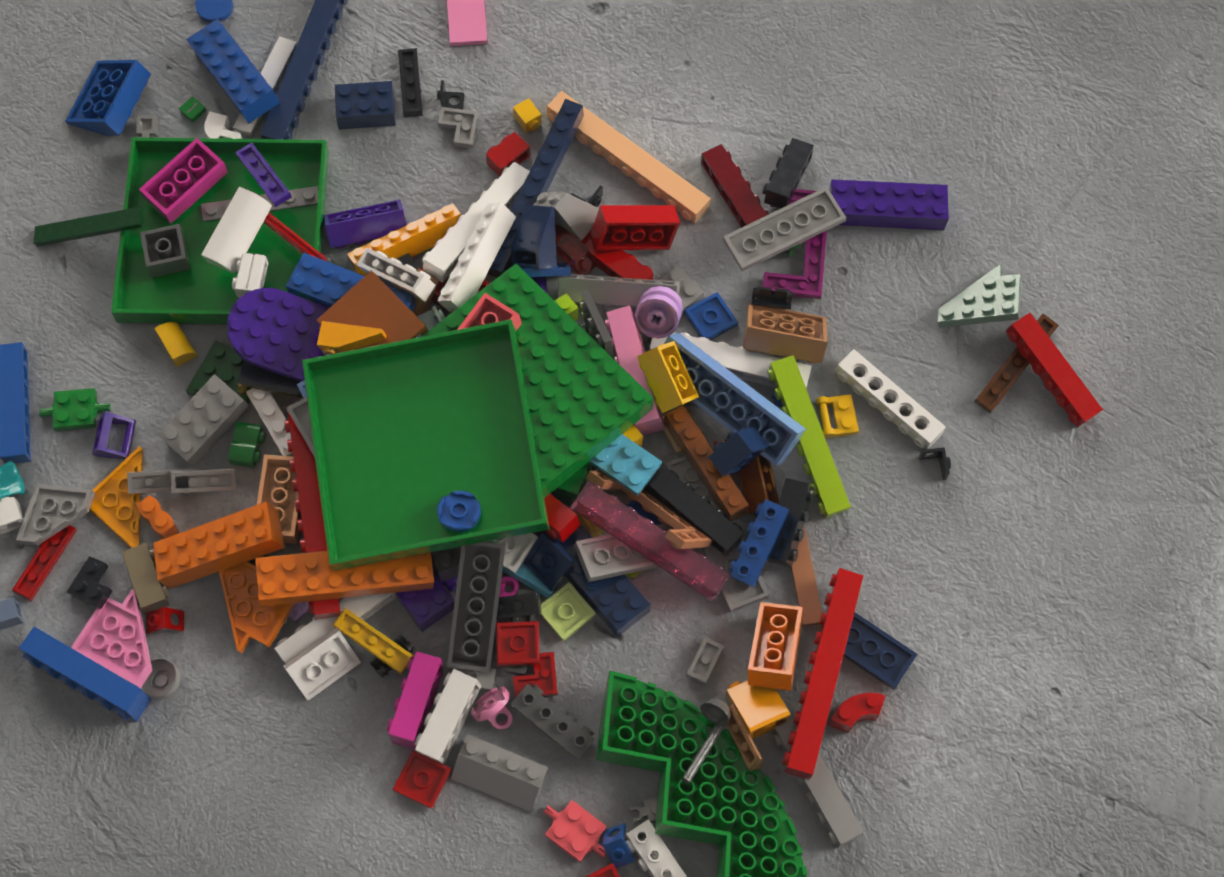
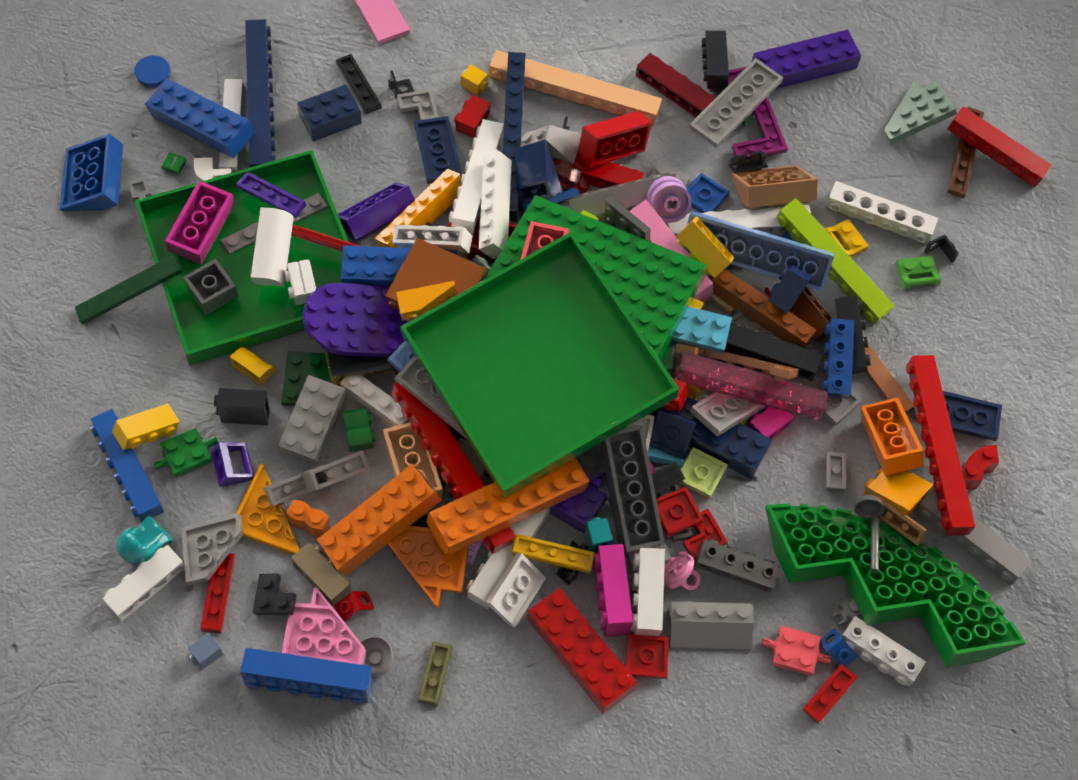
camera: 25 degrees left, 5 degrees down
blue tile [437,491,481,533] -> none
none -> yellow brick [112,404,180,450]
none -> black brick [214,388,270,425]
none -> dark blue plate [413,116,462,184]
none -> olive tile [418,641,453,707]
none -> red brick [527,588,637,714]
none -> teal brick [584,517,613,553]
none -> dark pink brick [748,400,794,439]
none -> bright green plate [896,256,941,289]

